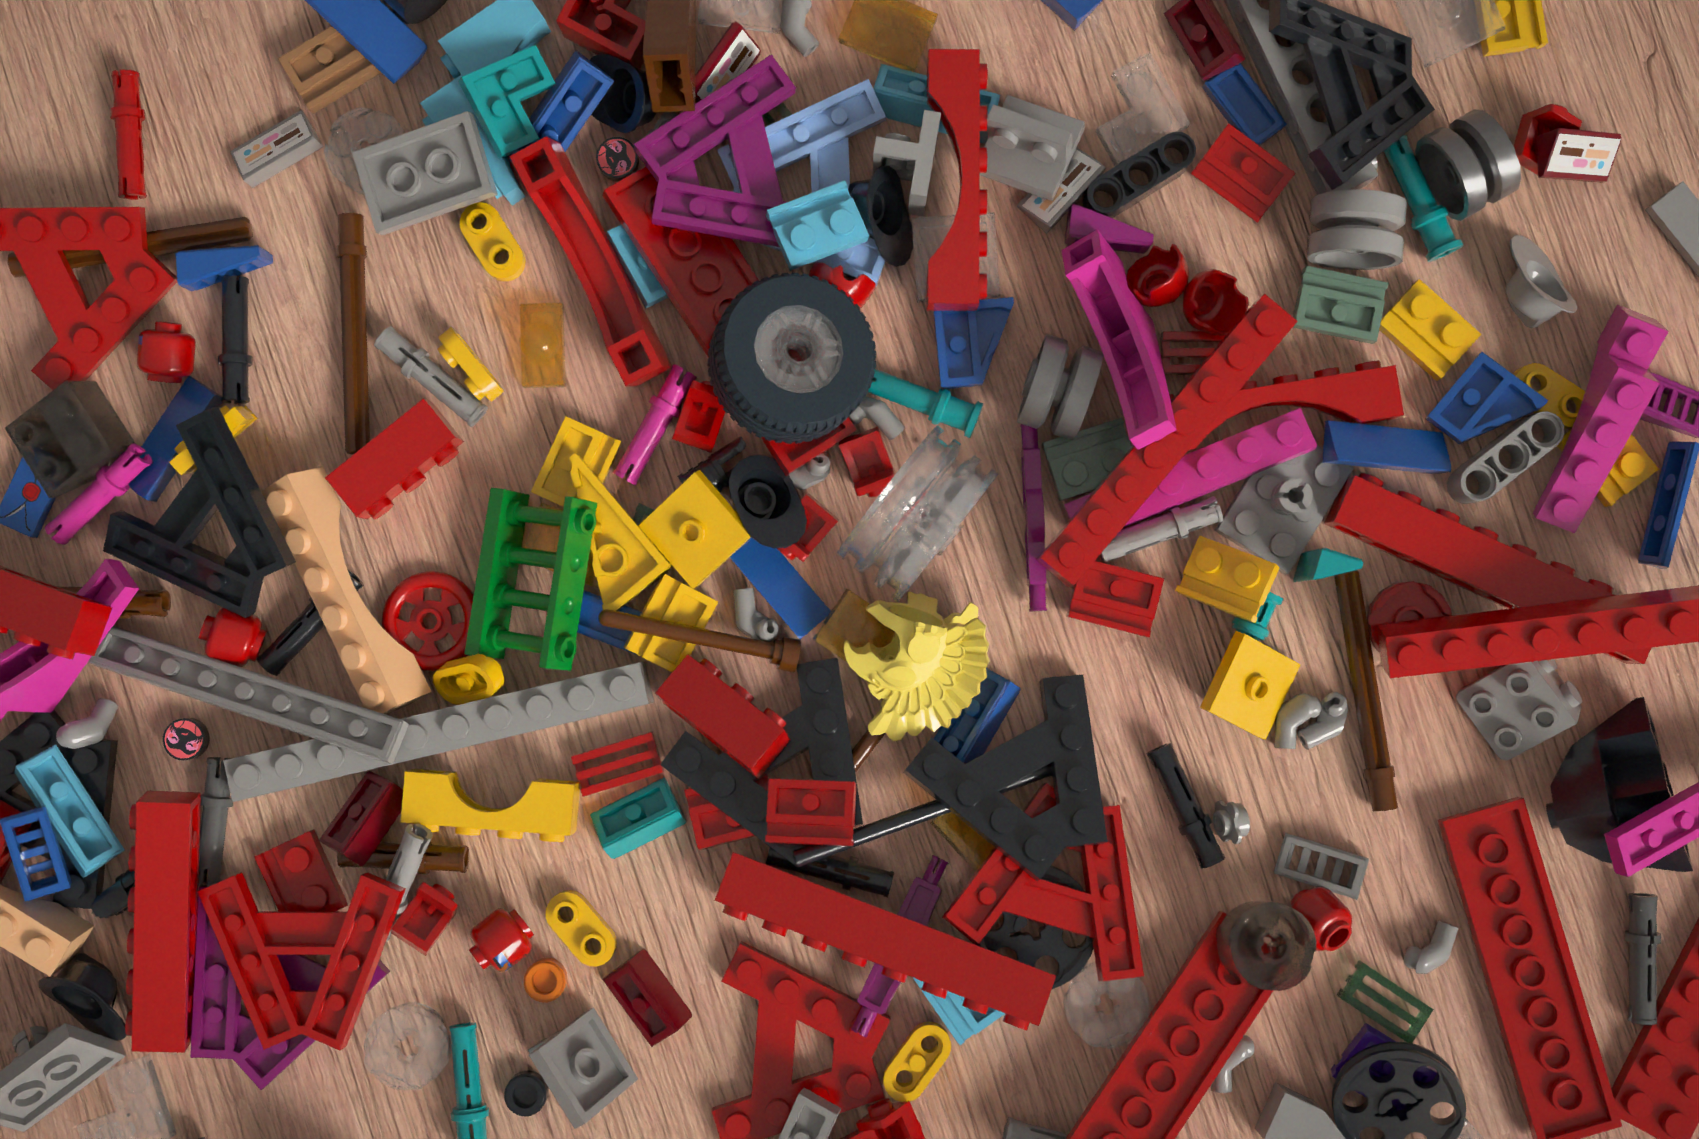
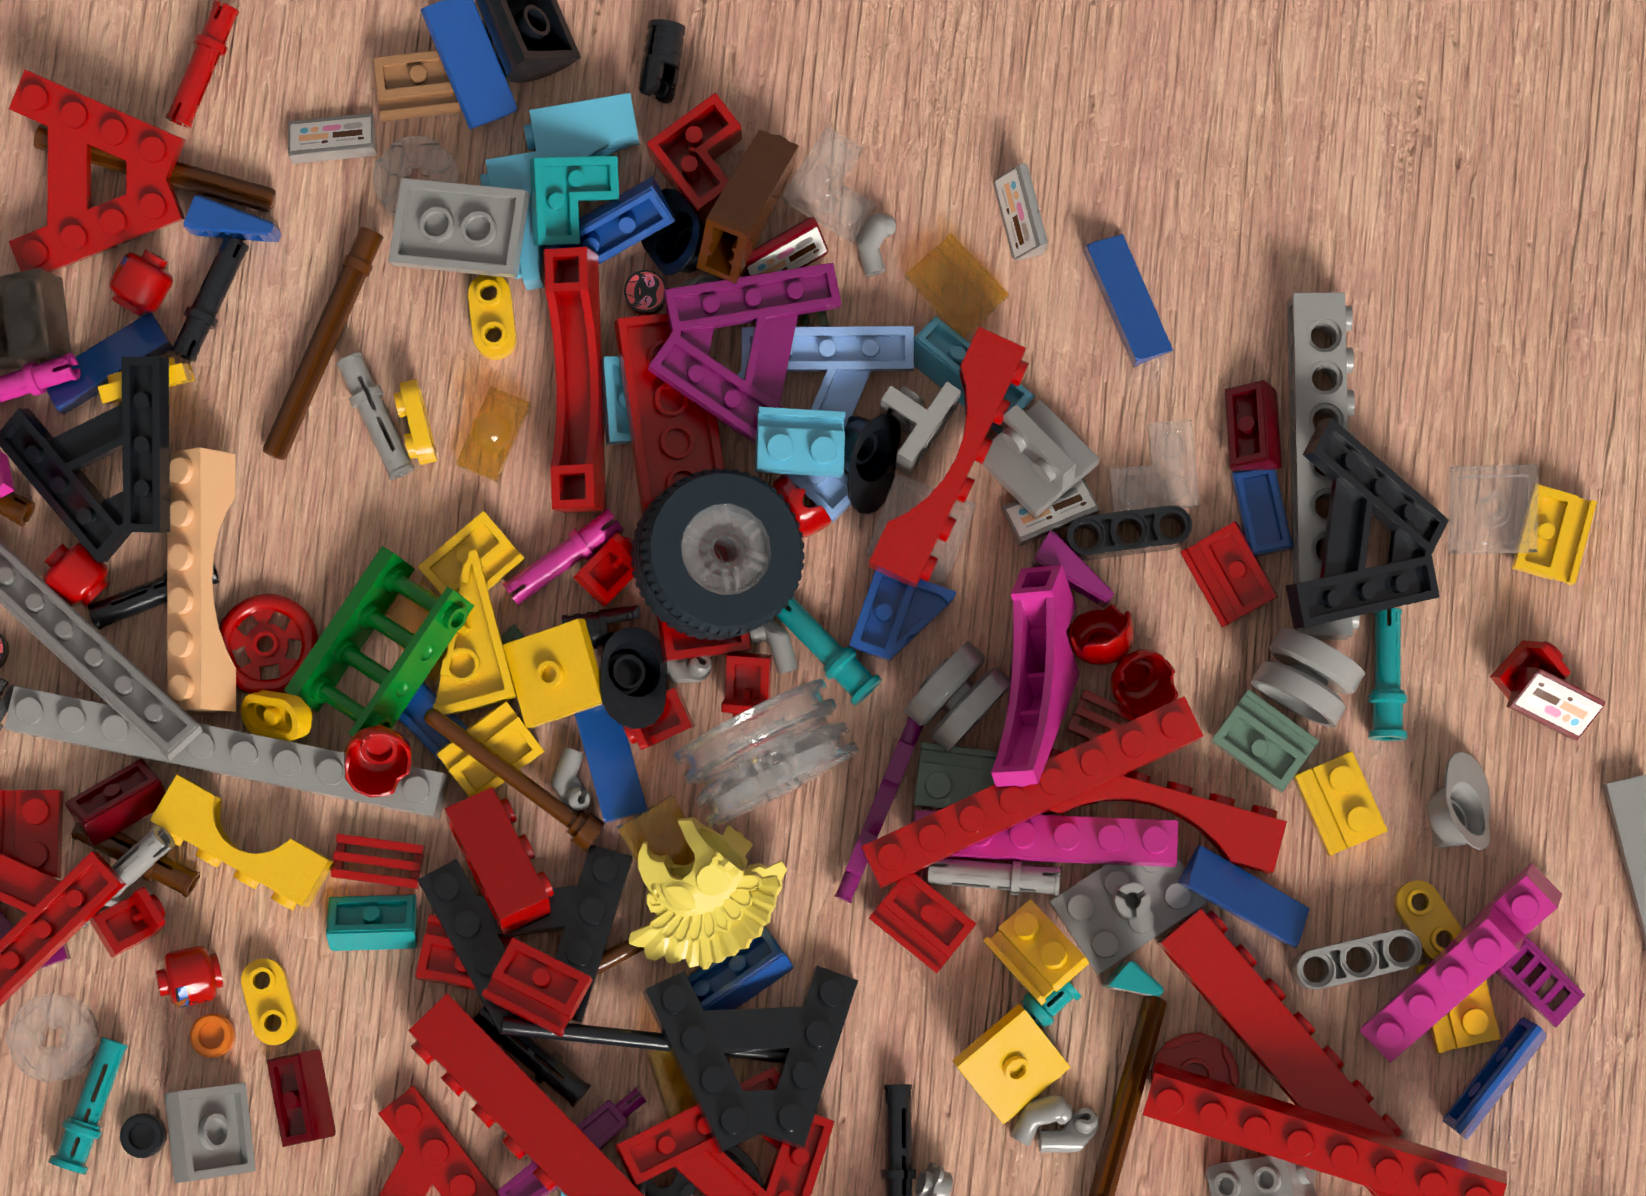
camera: 20 degrees right, 5 degrees down
red brick [325,398,464,520] -> none
flat silver wheel [1415,109,1521,221] -> none
blue wing [1426,352,1548,444] -> none
none -> red hair [344,725,412,798]

